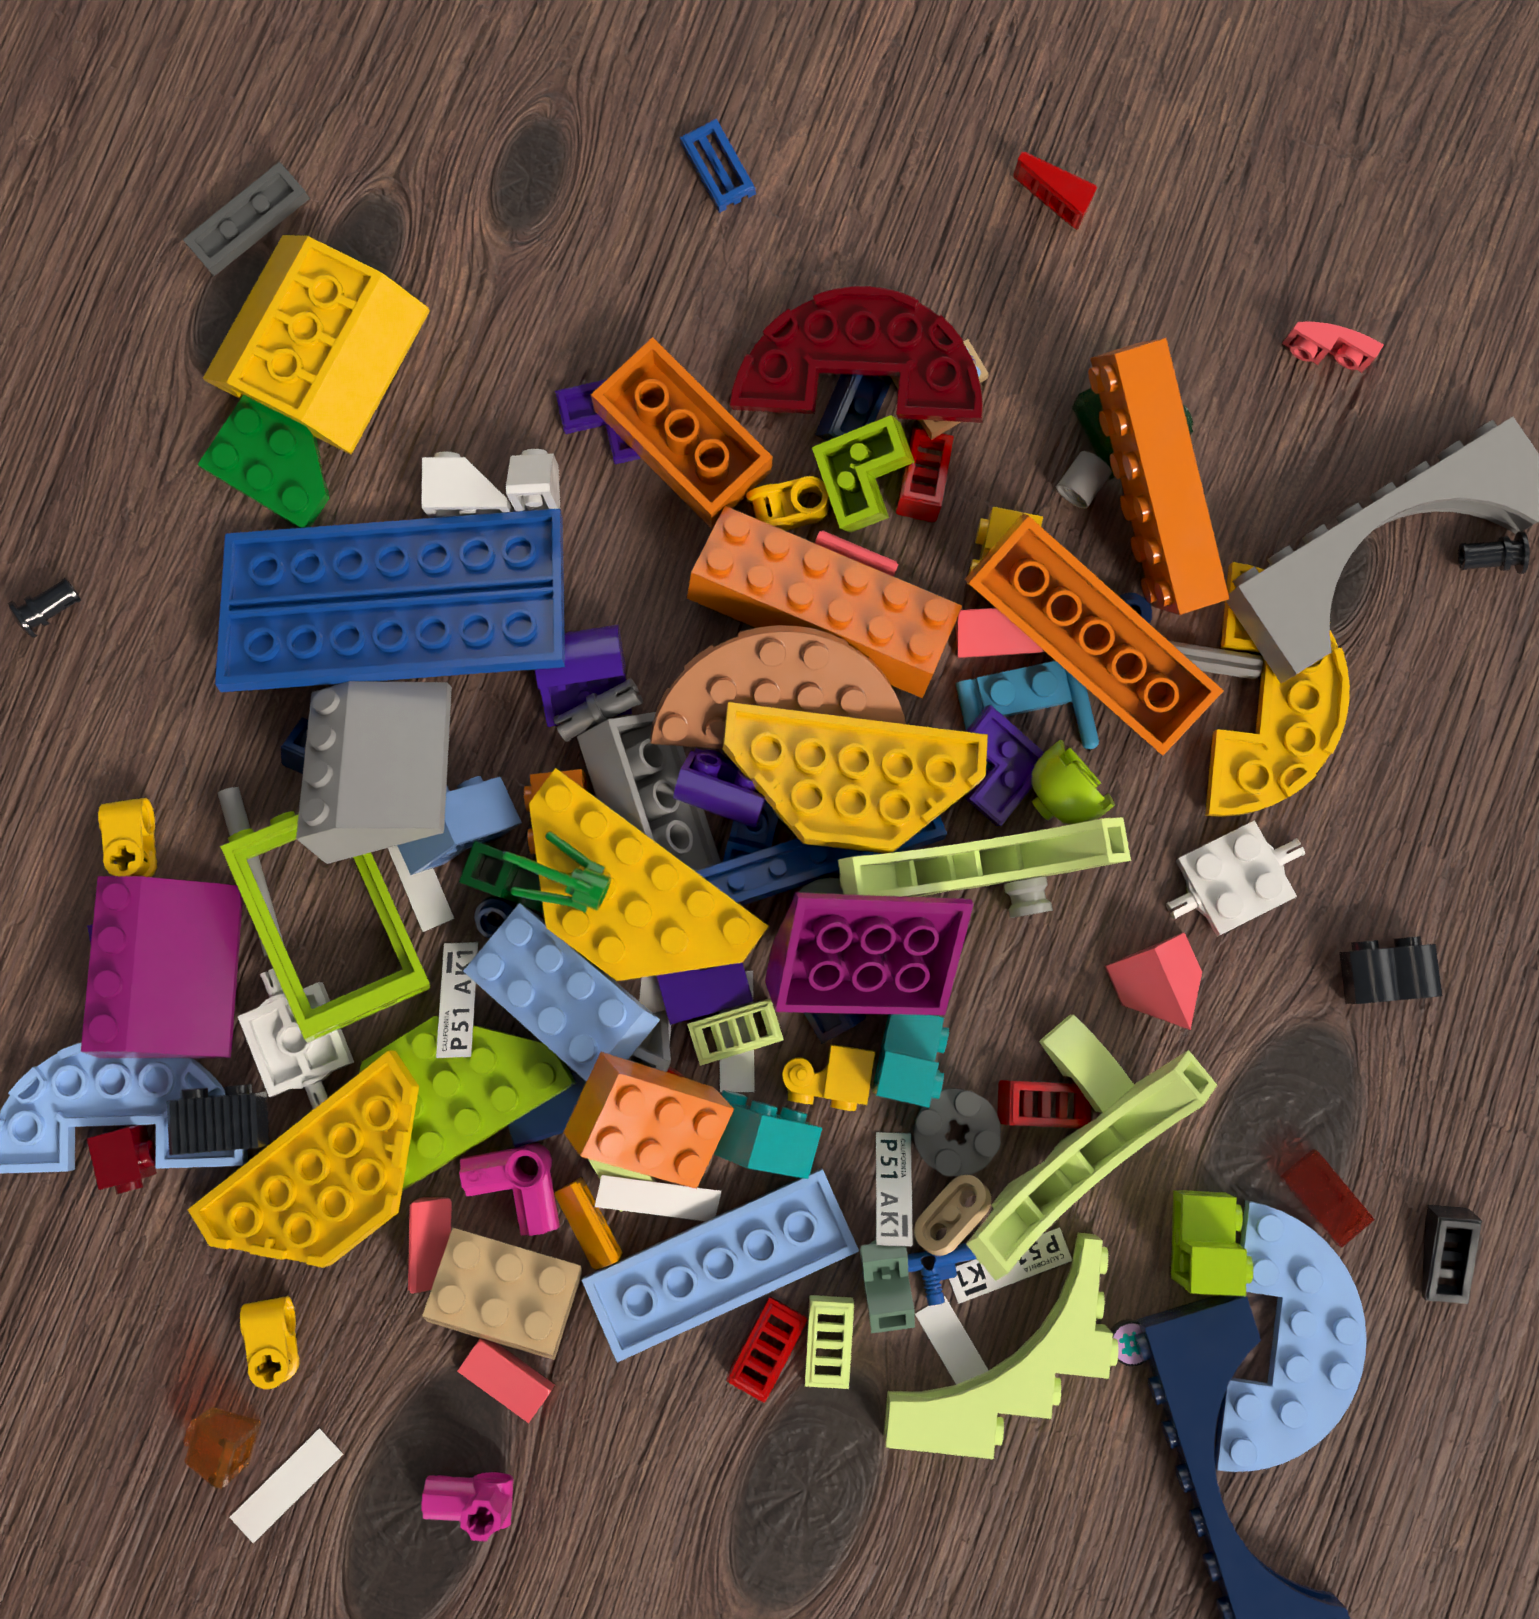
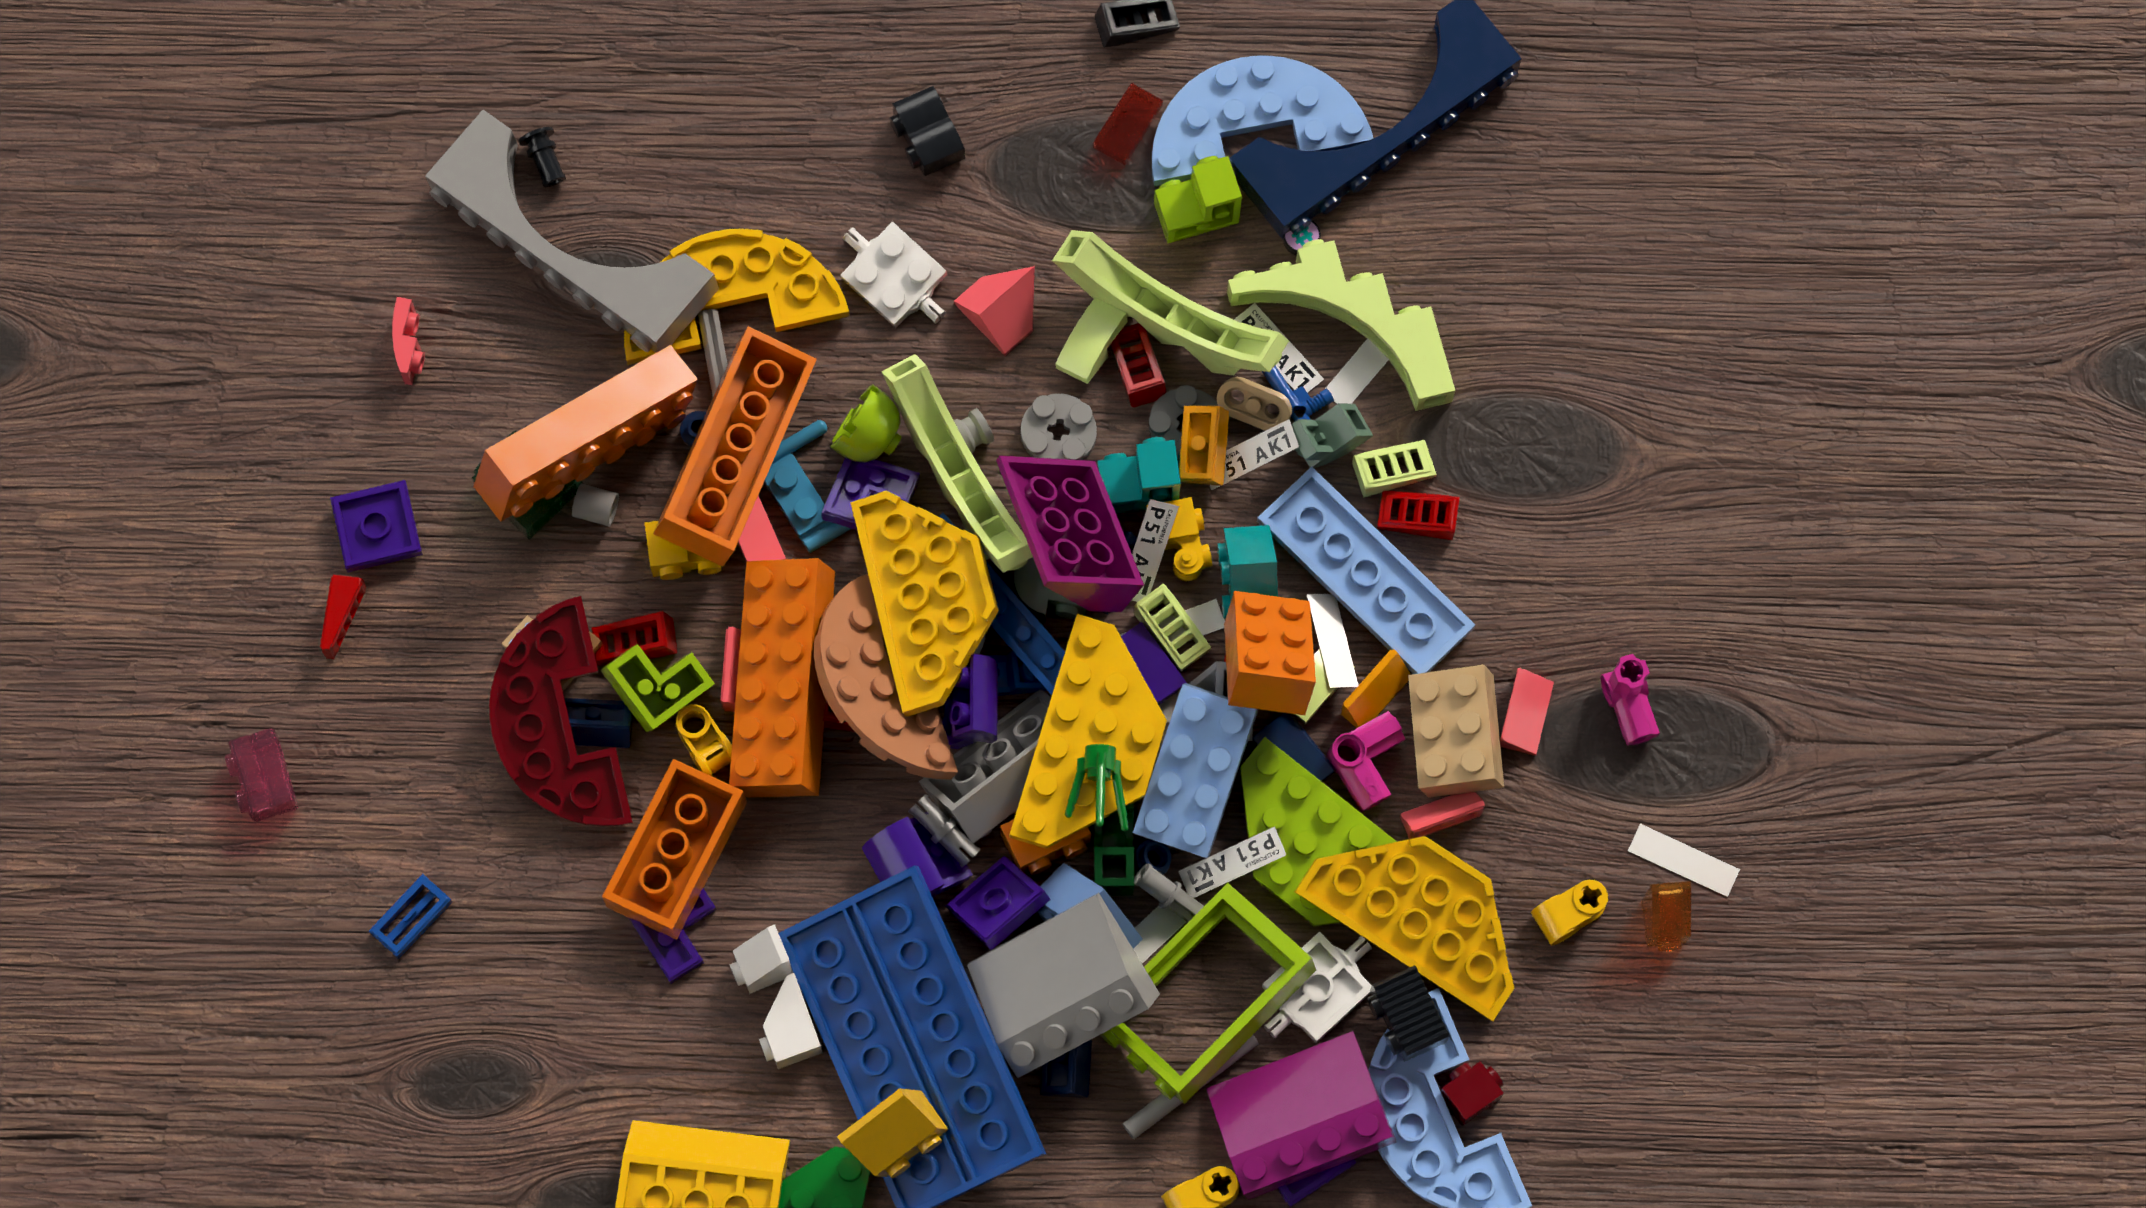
camera: 115 degrees left, 10 degrees down
none -> clear pink brick [225,728,299,822]
none -> dark purple plate [330,480,423,573]
none -> yellow slope [837,1088,948,1178]
none -> dark purple plate [946,856,1051,950]
none -> light grey plate [1021,394,1097,460]
none -> white sticker [1131,499,1179,602]
none -> light grey axle [1134,863,1204,923]
none -> light orange slope [1179,406,1229,486]

